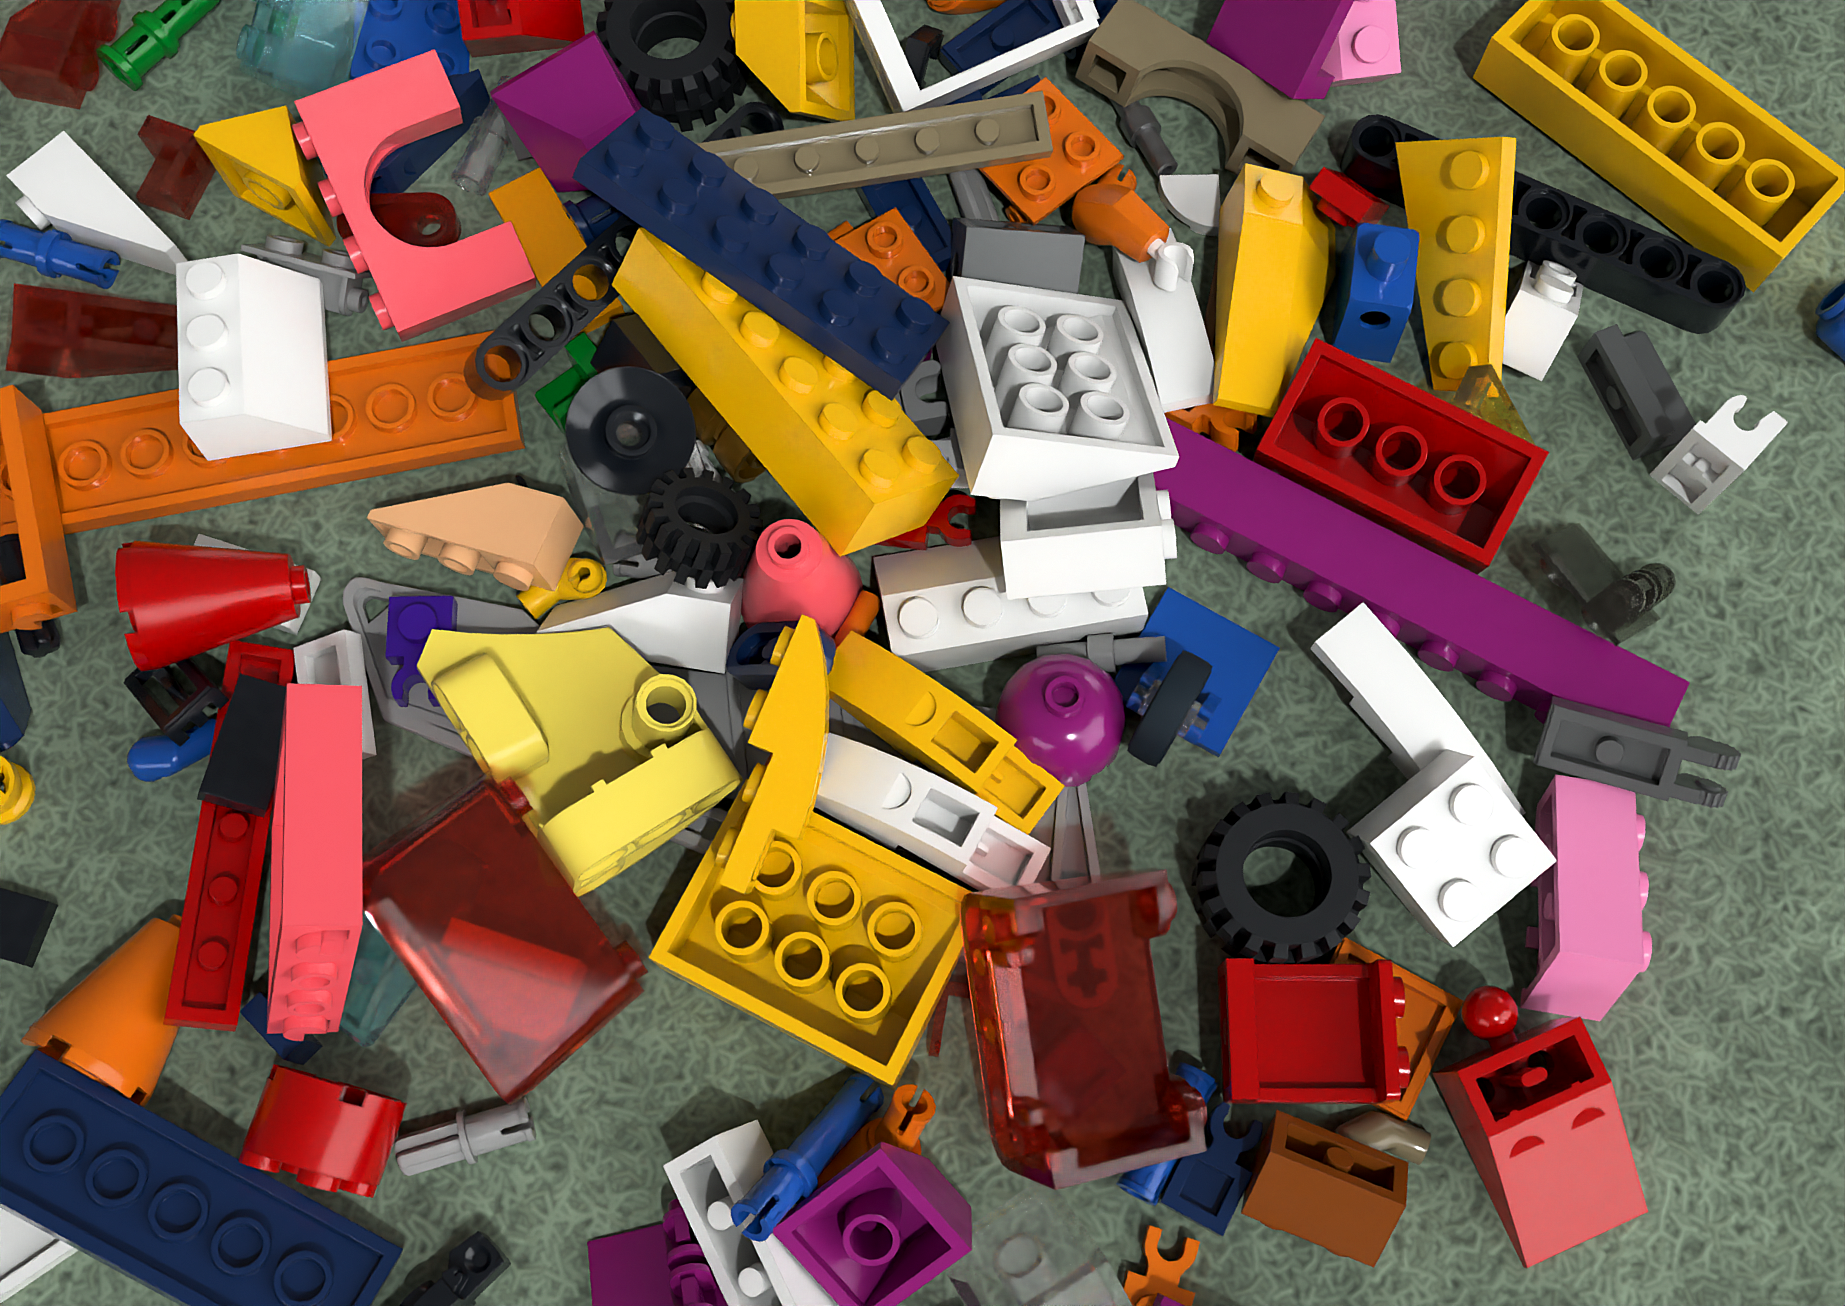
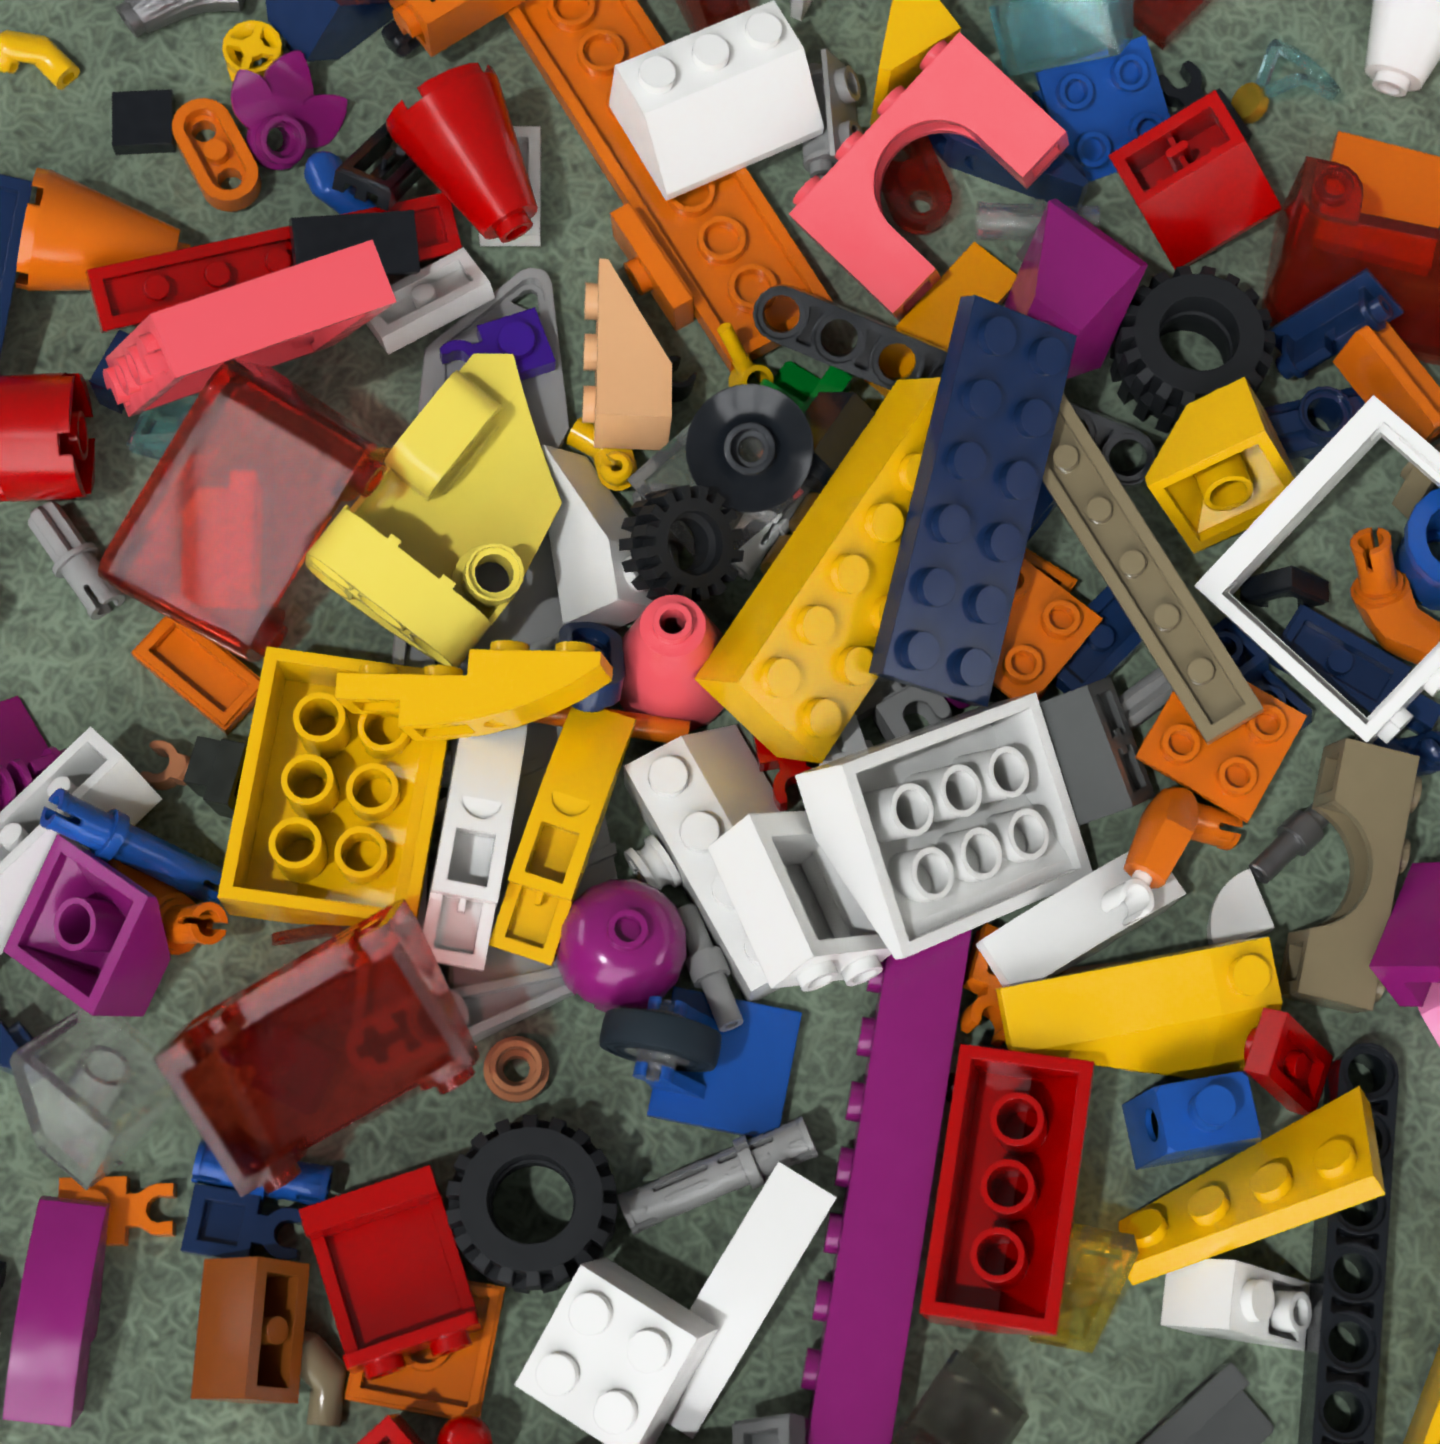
camera: 65 degrees right, 0 degrees up
none -> orange tile [131,607,260,736]
none -> pearl dark grey piece [140,736,247,819]
none -> orange plate [172,98,261,212]
none -> magenta plate [230,50,348,170]
none -> nougat plate [483,1036,550,1103]
none -> orange plate [610,203,695,331]
none -> light grey pin [618,1116,819,1235]
none -> white bush [624,835,682,891]
none -> yellow hand [717,322,774,387]

